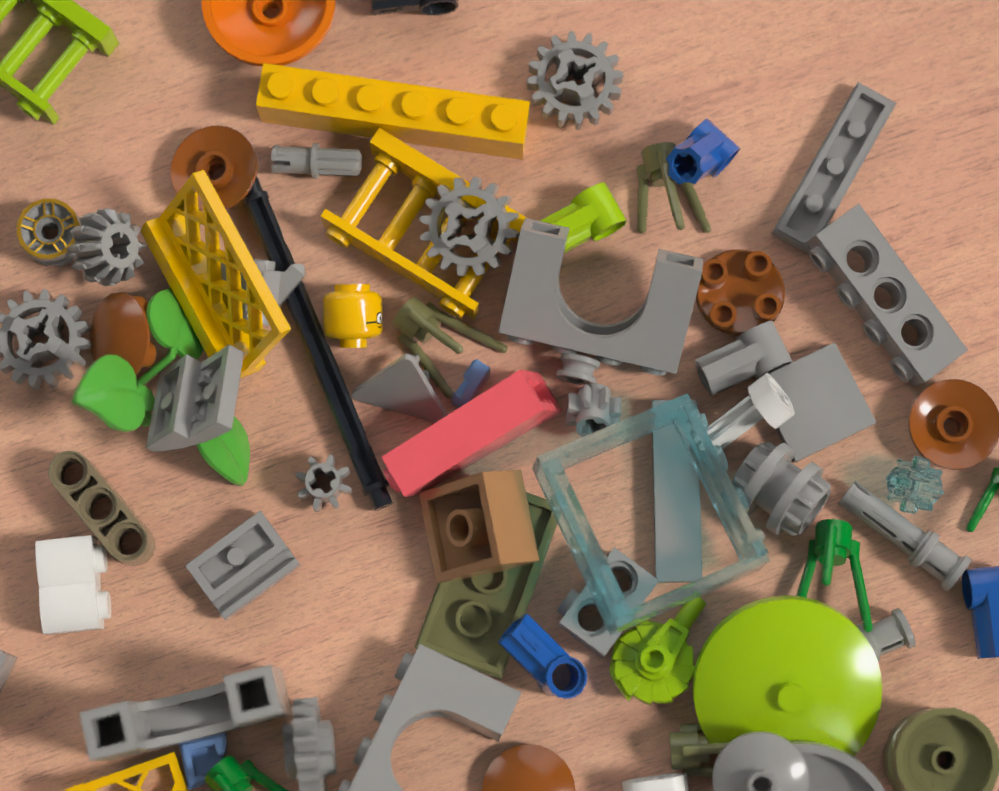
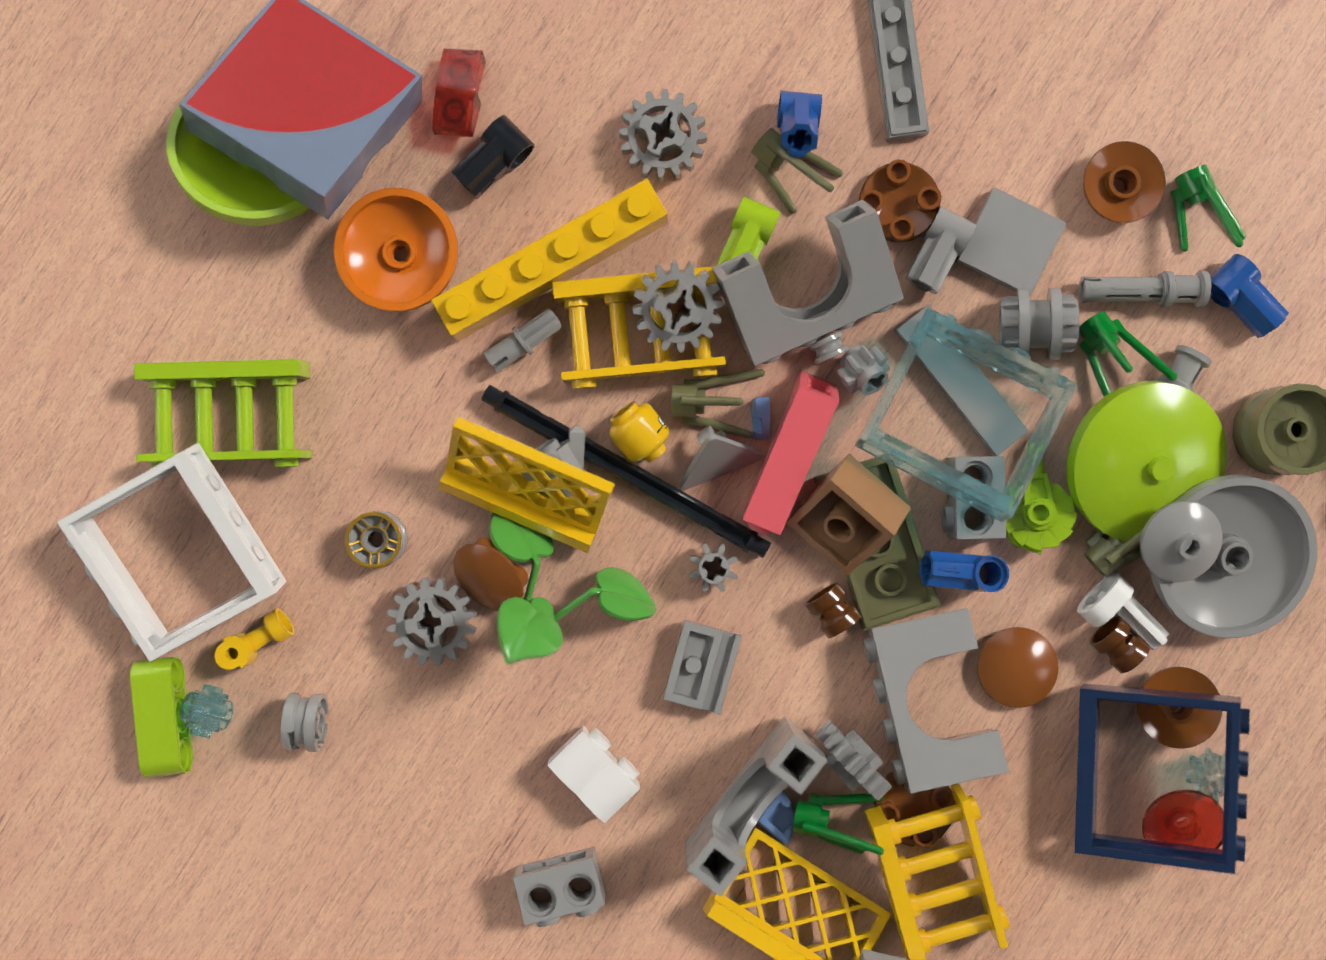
camera: 35 degrees left, 10 degrees up
dark tan beam [48,450,156,566] -> none
light grey gear [66,208,147,286] -> none
light grey slope [146,344,244,452] -> none
dark orange dish [170,125,258,211] -> none
white piece [699,373,795,455] -> none
light grey brick [806,203,968,386] -> none
clear light blue gear [886,456,944,514] -> none
none -> reddish brown wheel [805,582,861,639]

